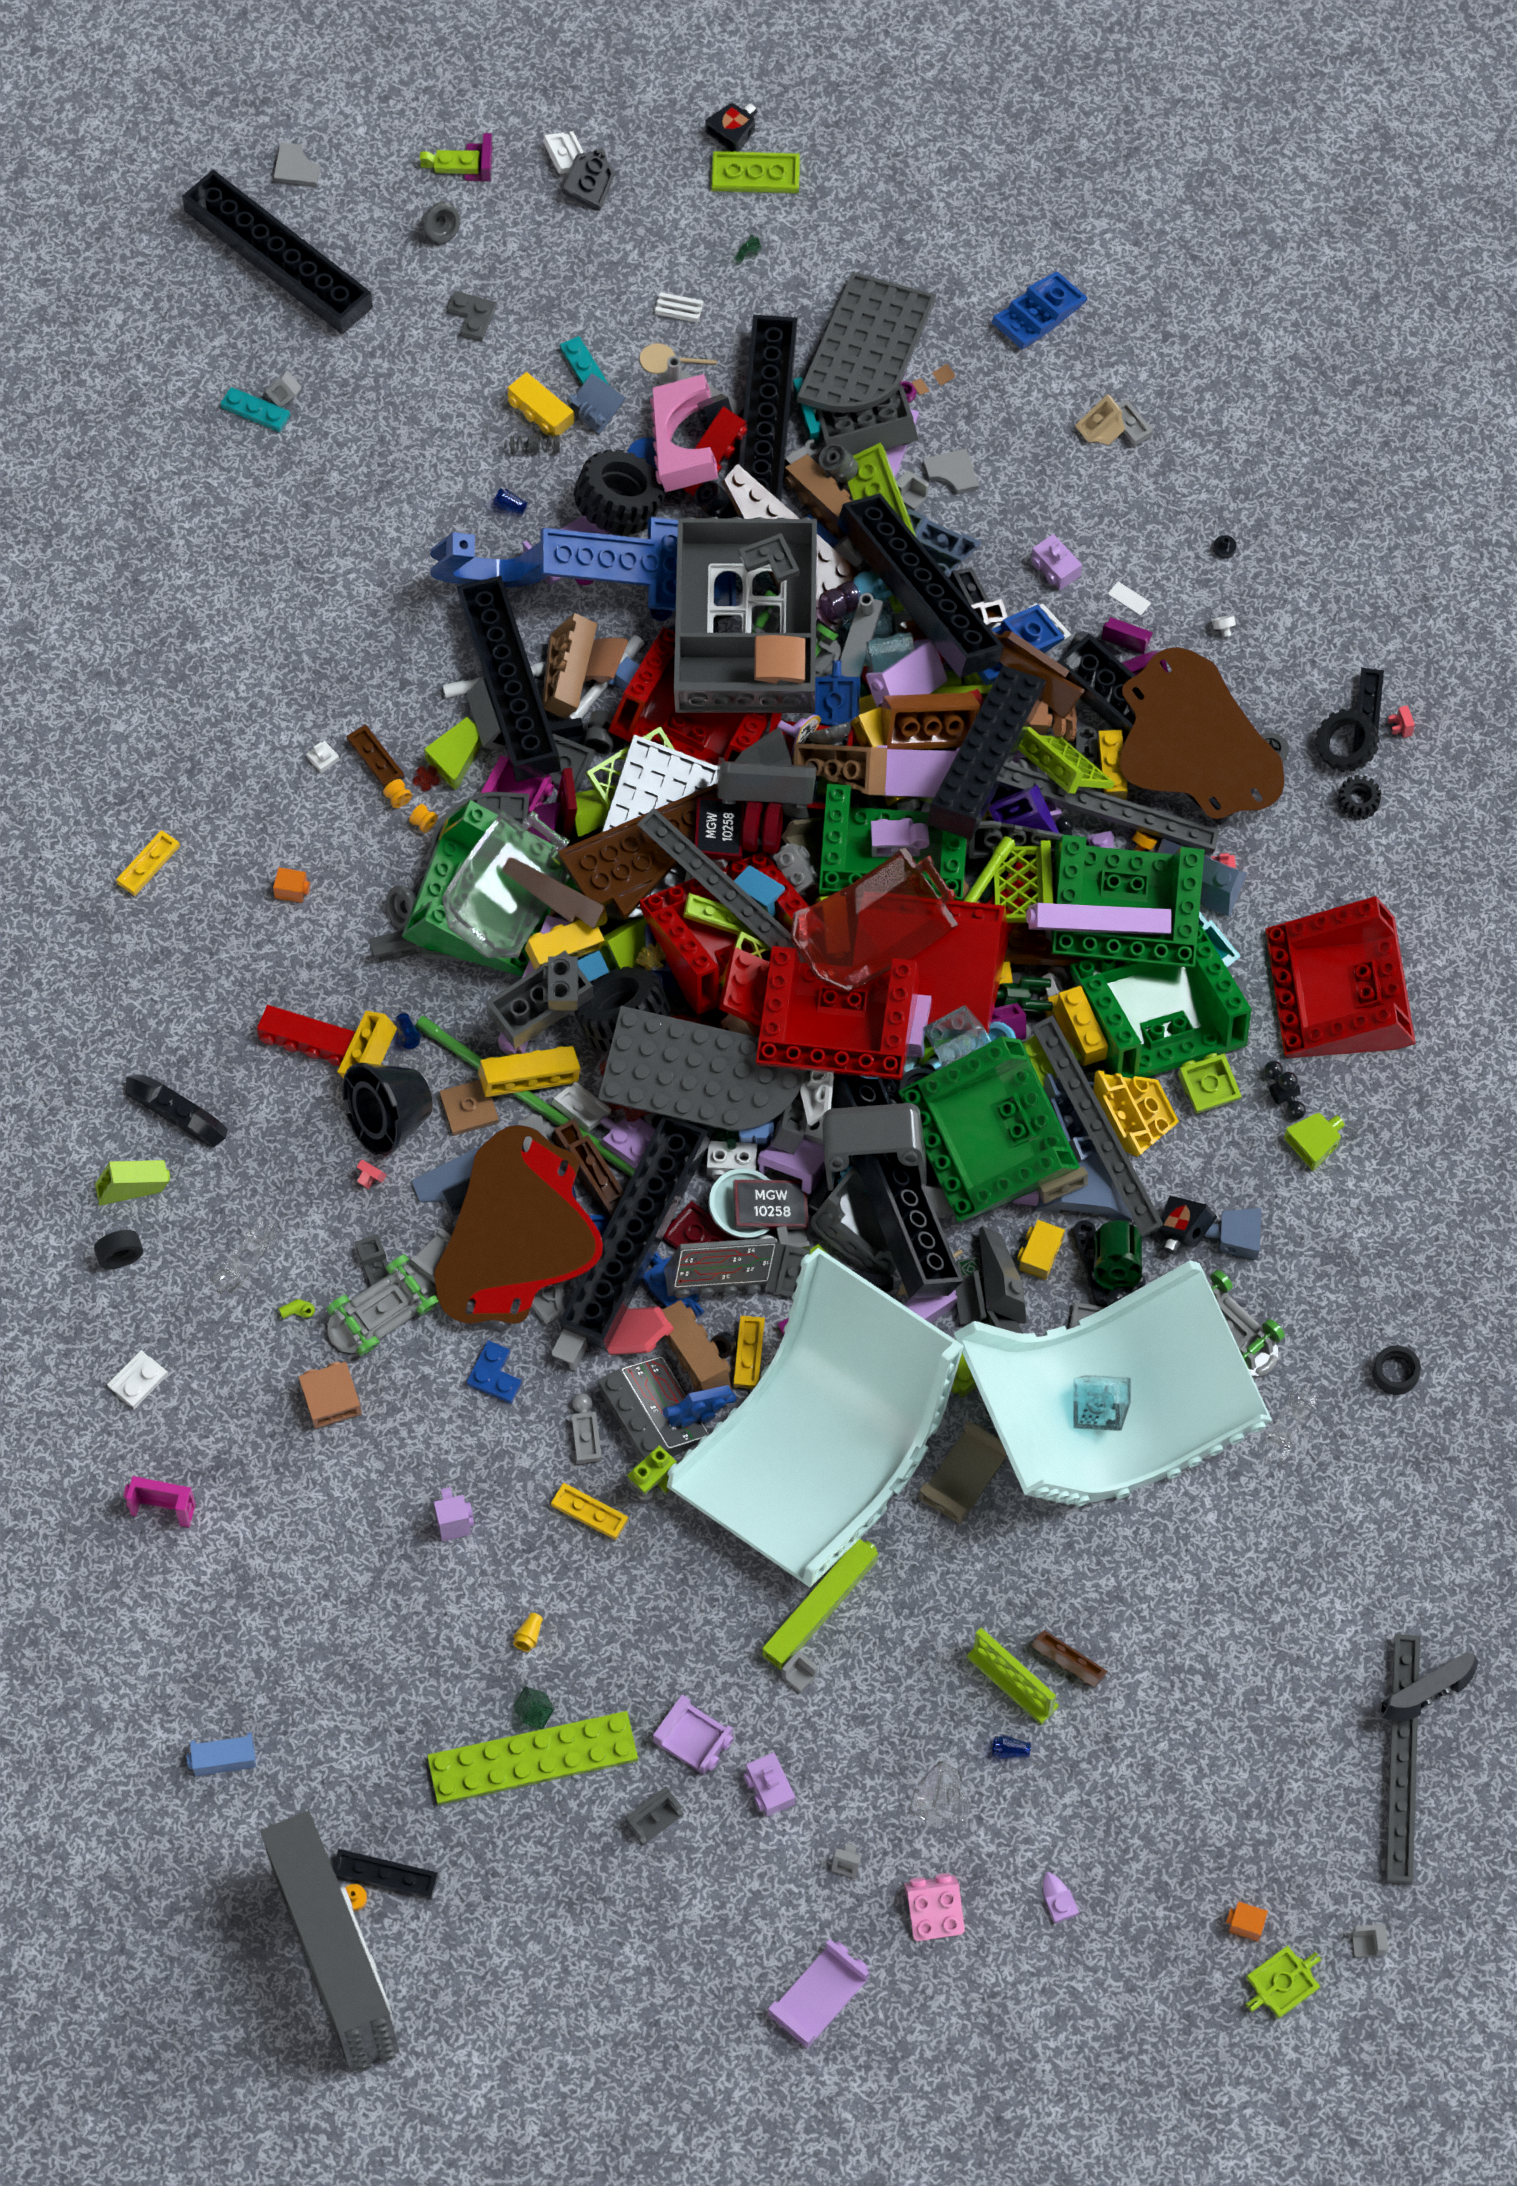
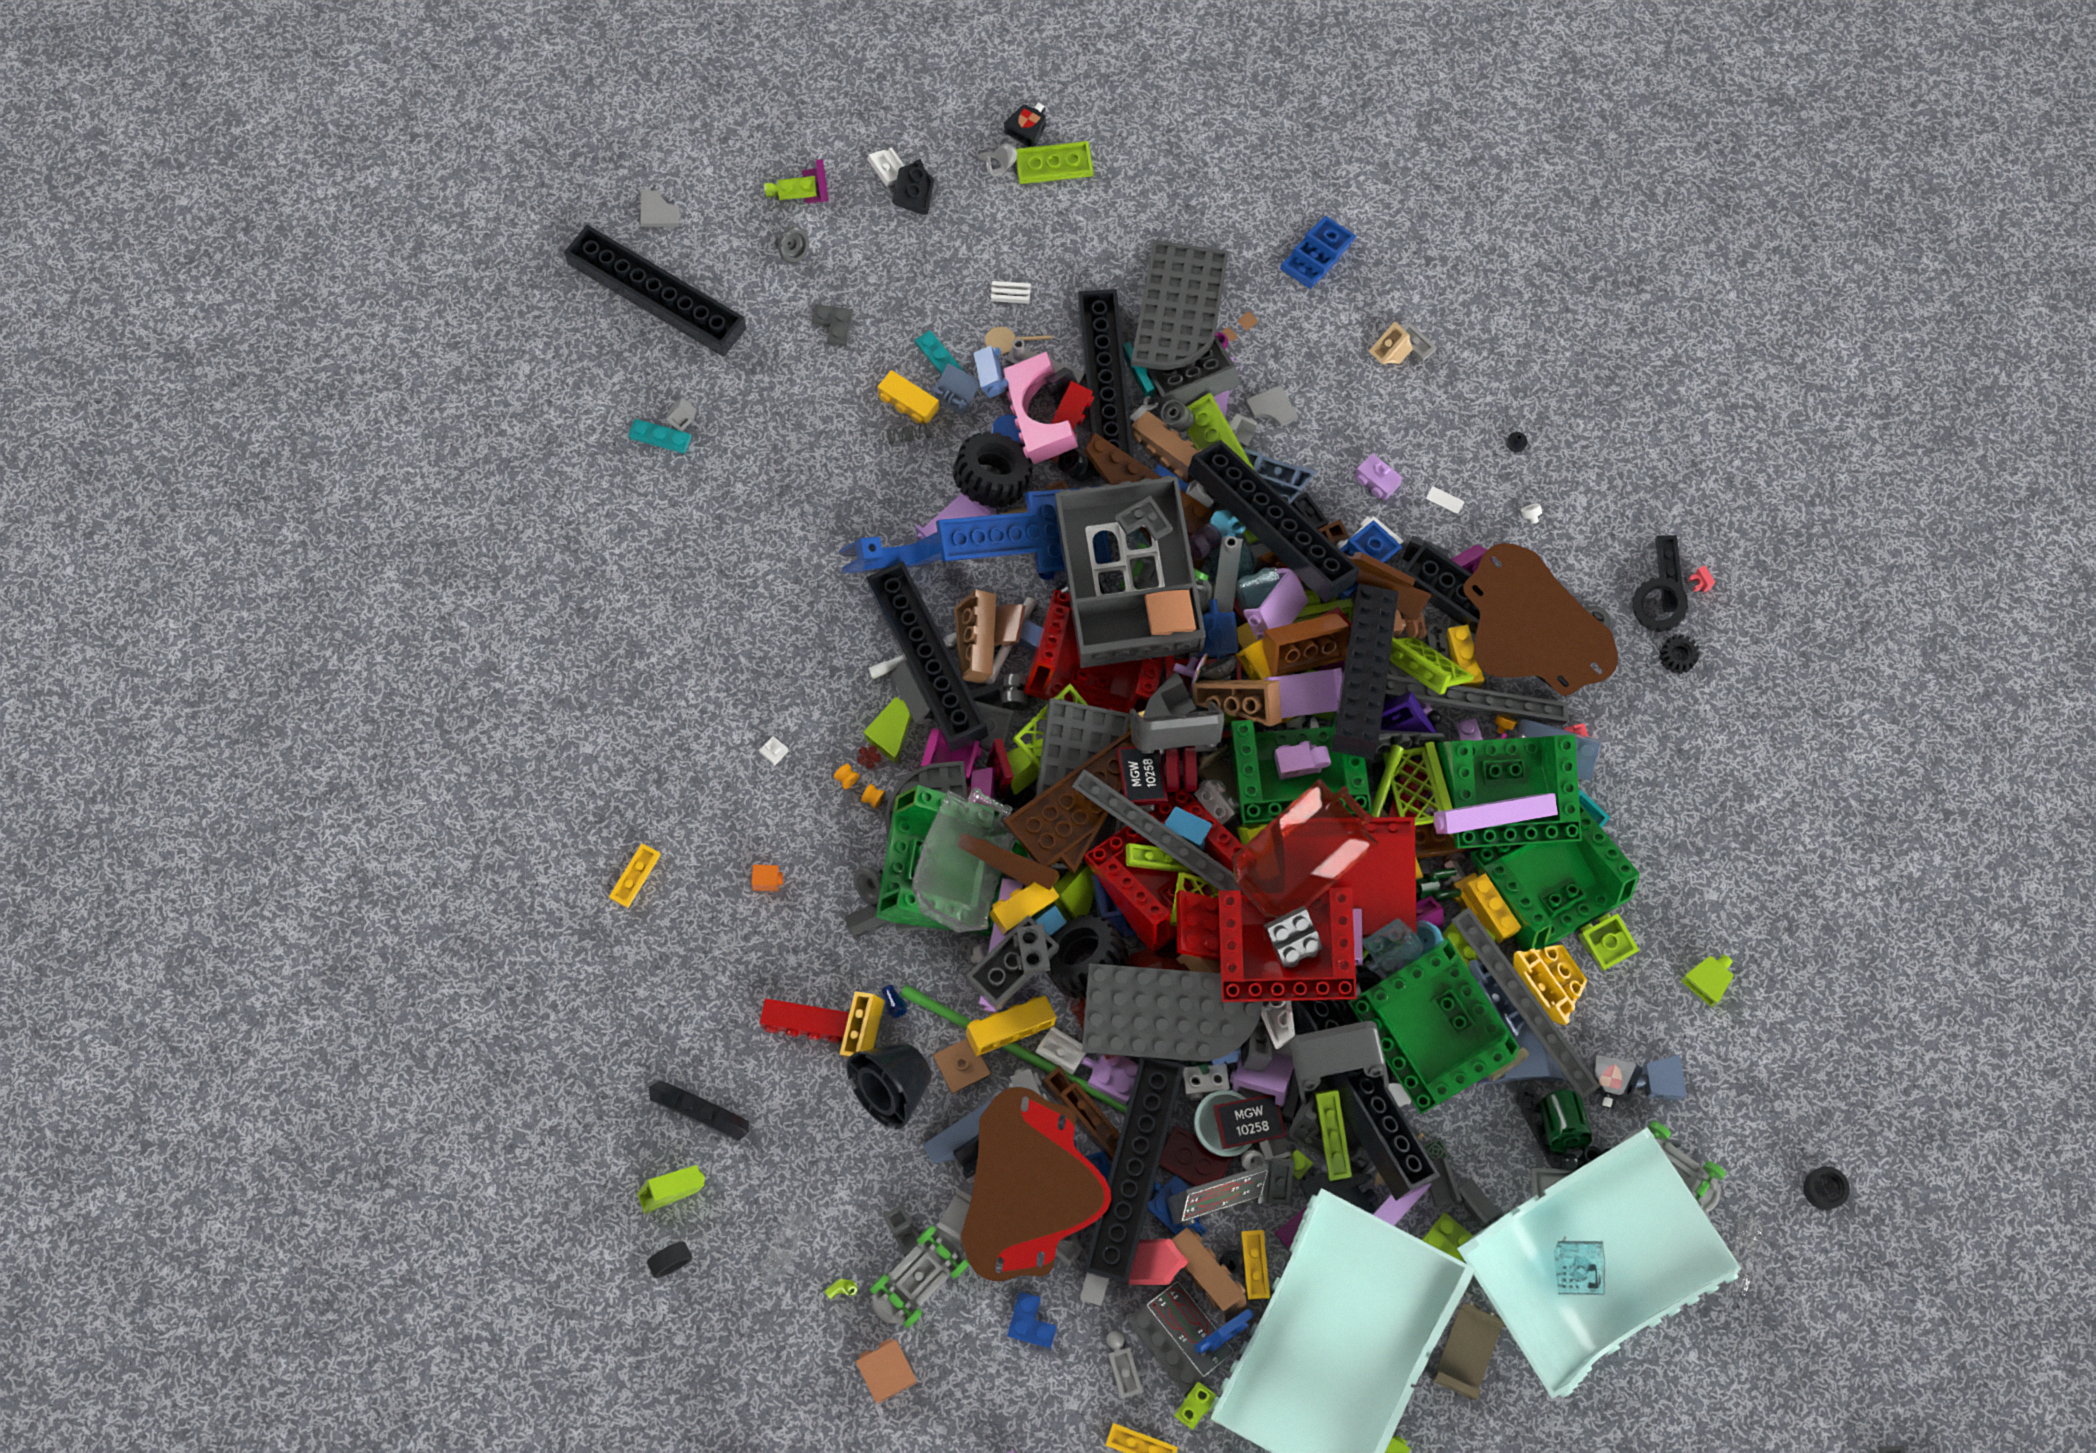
camera: 10 degrees left, 5 degrees up
white plate [107,1350,168,1409] -> none
reddish brown plate [346,724,405,788] -> none
coral tile [357,1159,387,1189] -> none
clear blue cone [493,488,528,515] -> none
clear yellow piece [636,942,666,970] -> none
clear green plate [734,234,762,263] -> none
dark grey wedge [979,1226,1027,1324] -> none
yellow brick [1017,1220,1065,1280] -> none
magenta panel [1101,617,1153,654] -> none
black piece [1264,1061,1306,1120] -> none
red slope [1265,896,1416,1058] -> none
none -> brick [974,345,1008,398]
none -> light grey piece [977,143,1017,177]
none -> plate [1265,906,1323,968]
none -> lime plate [1315,1088,1352,1181]

